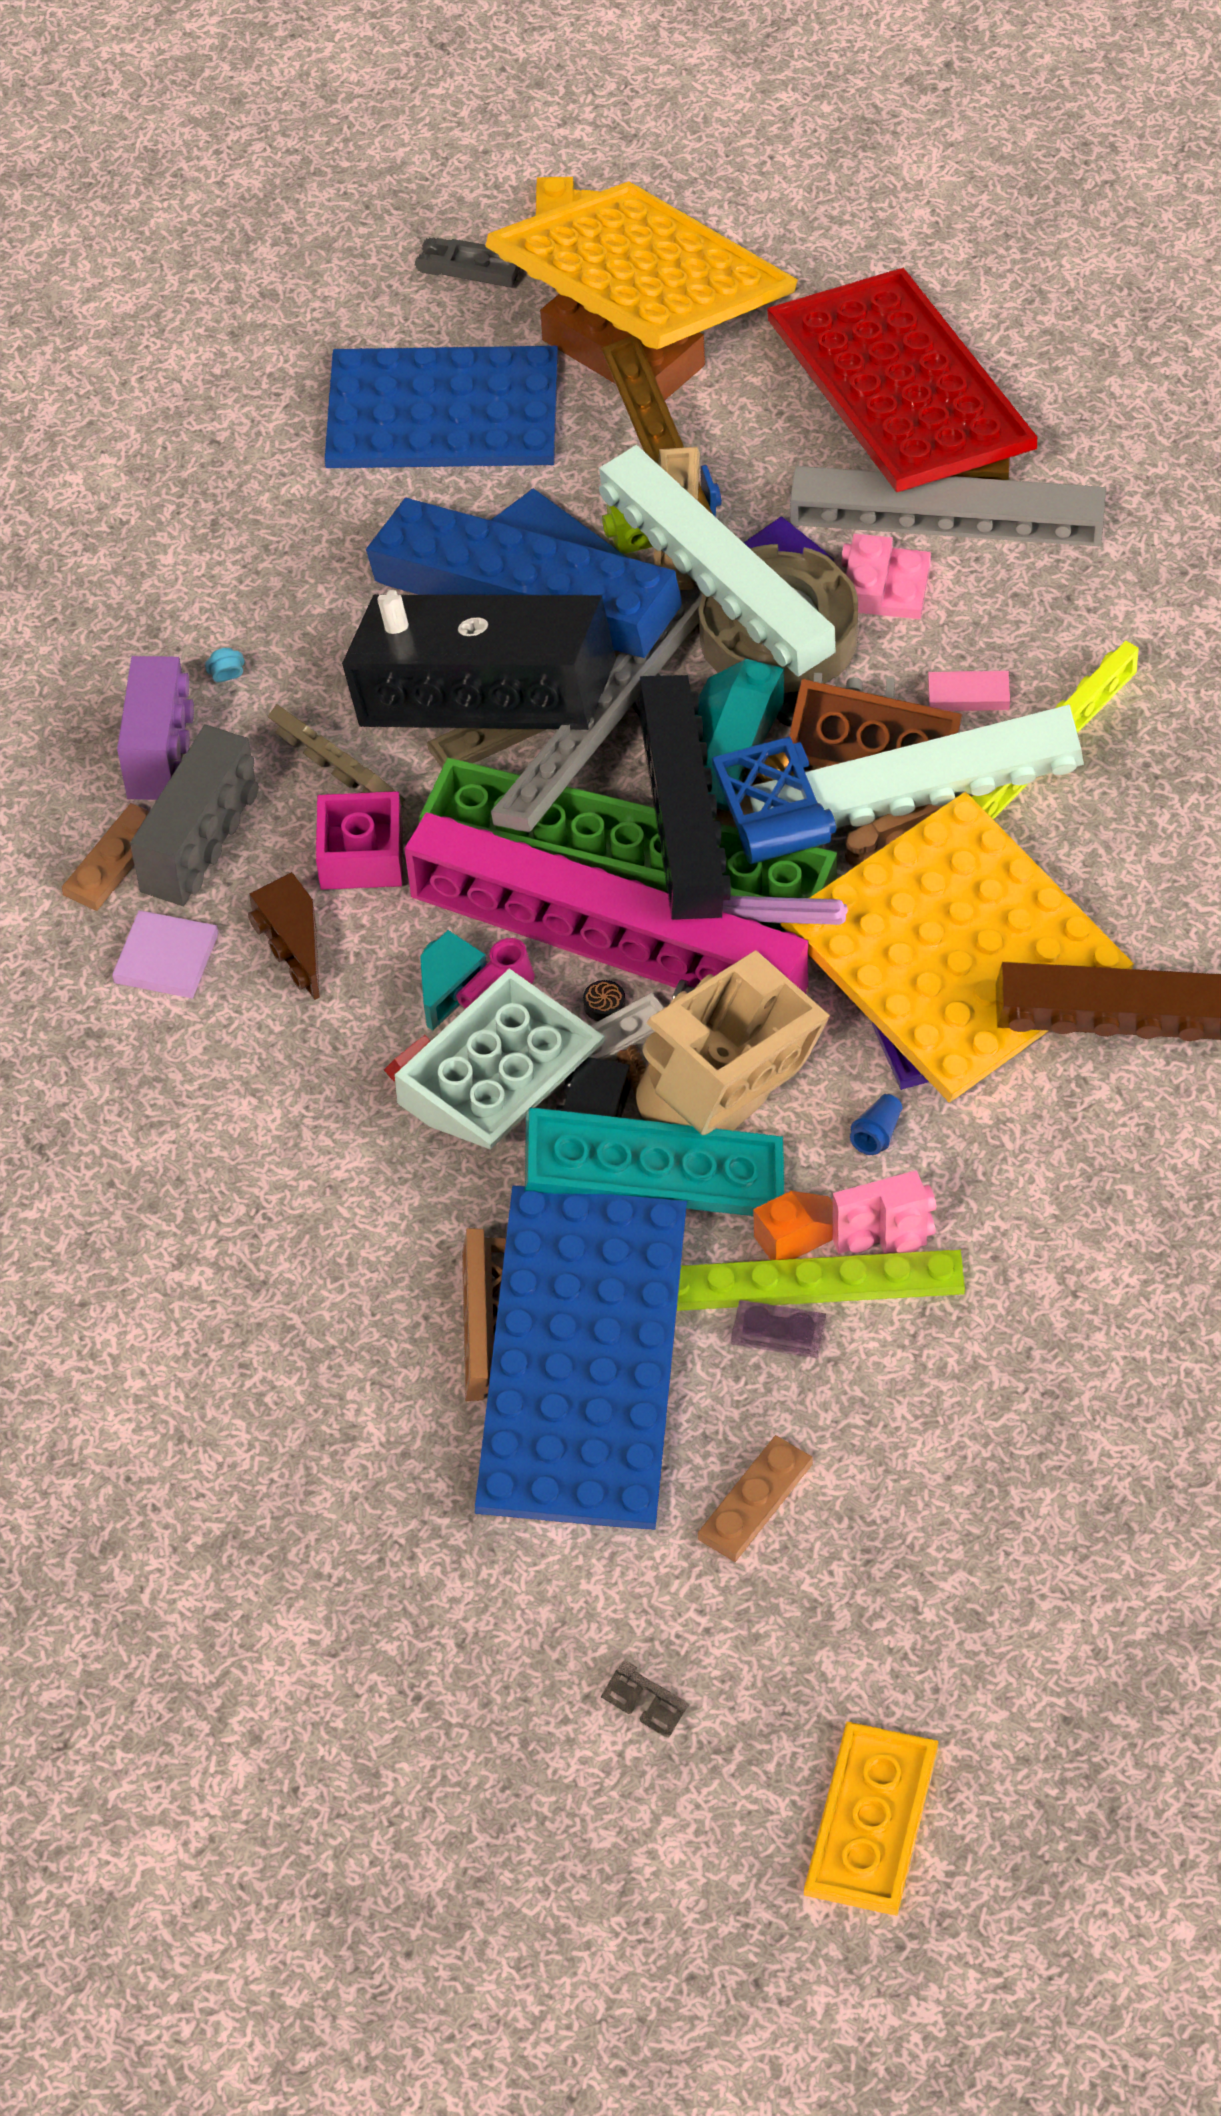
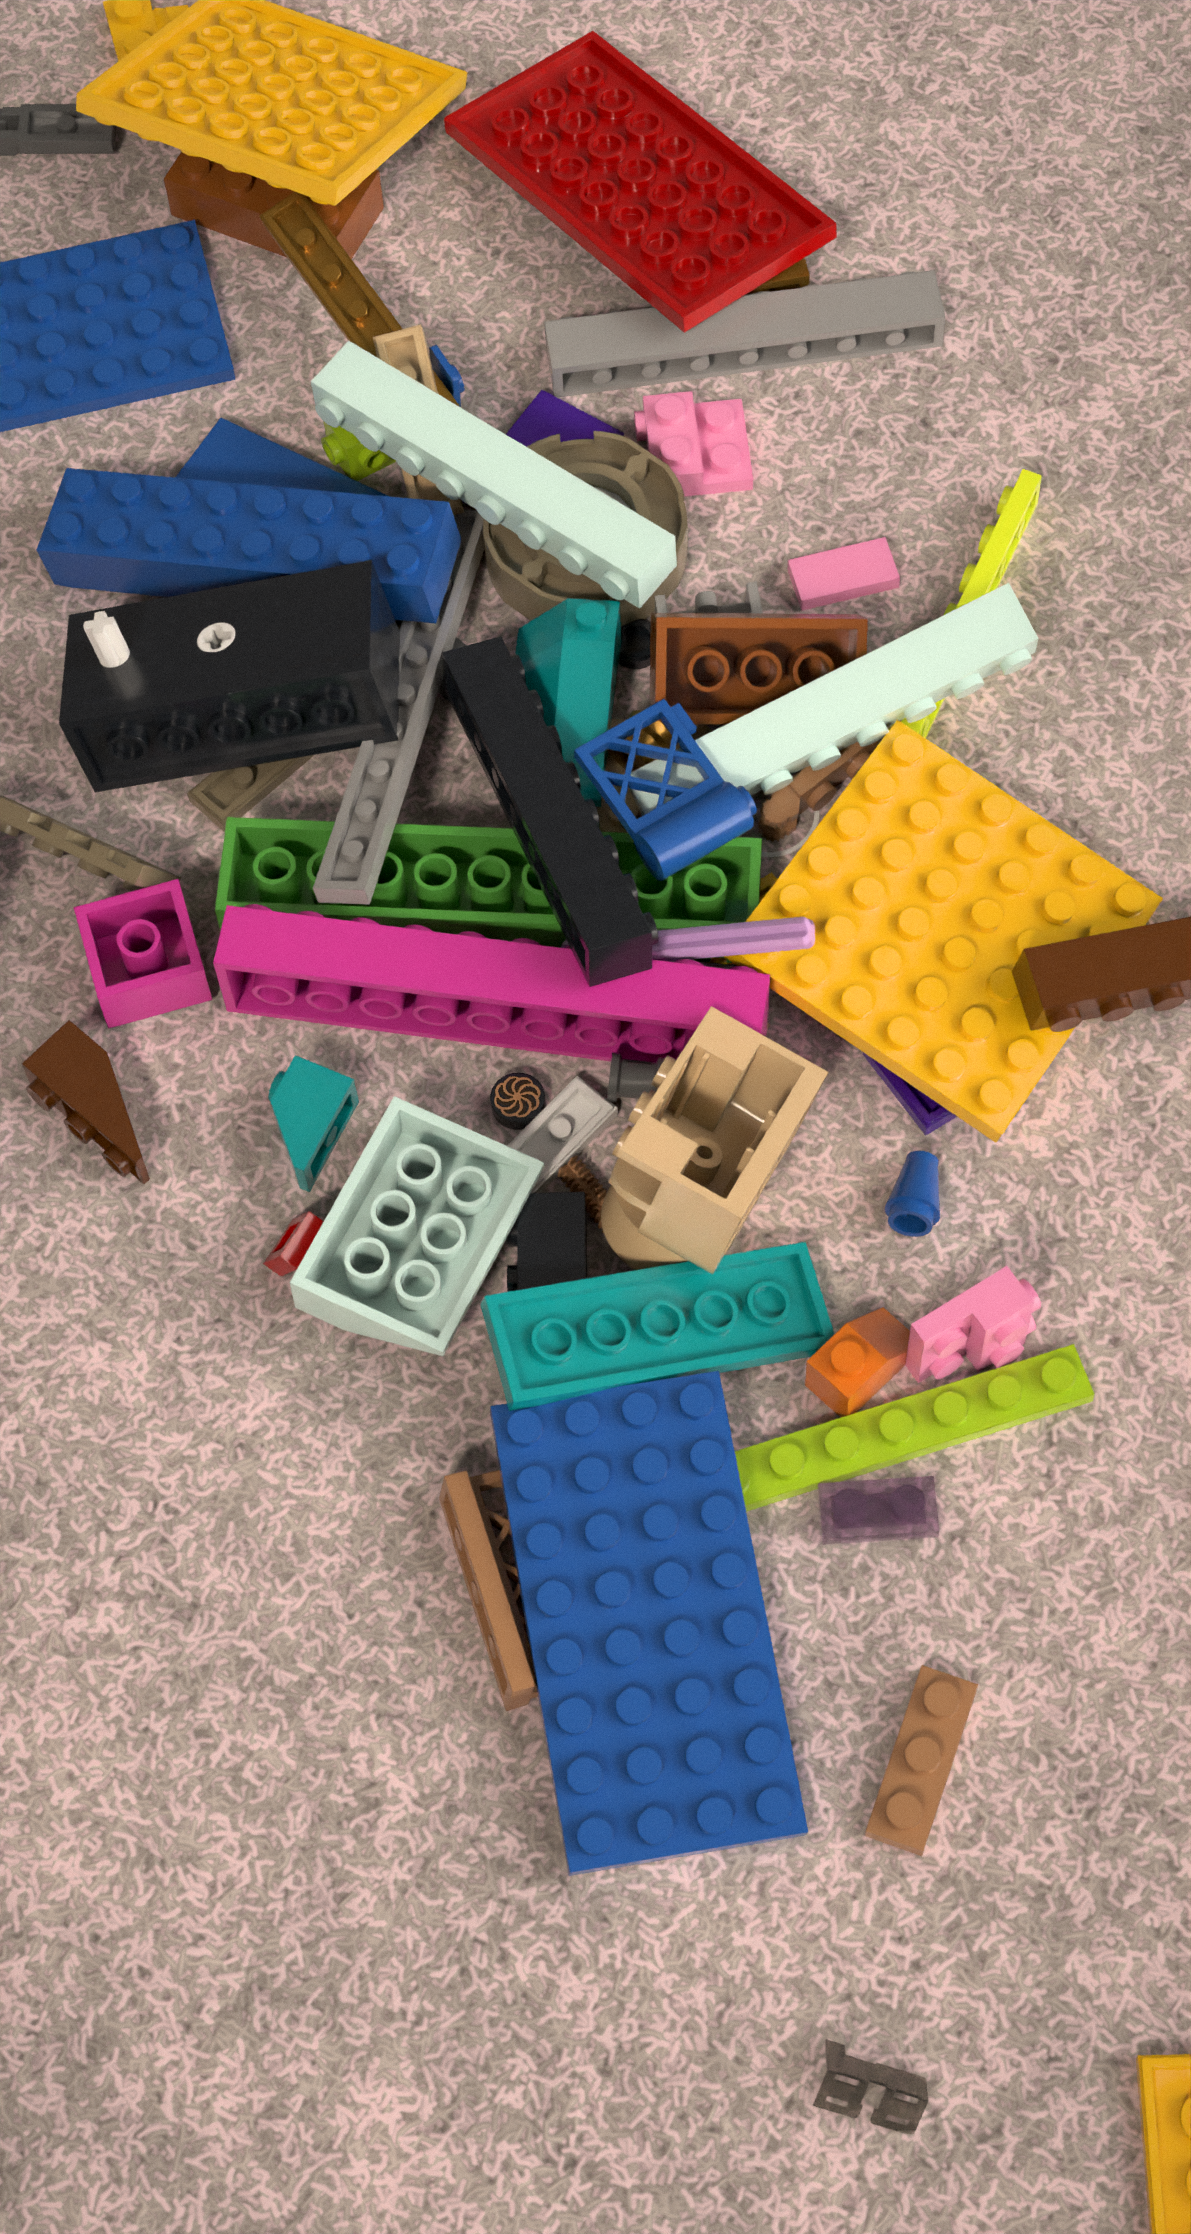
camera: 15 degrees left, 10 degrees up
dark pink piece [456,938,535,1009] -> none

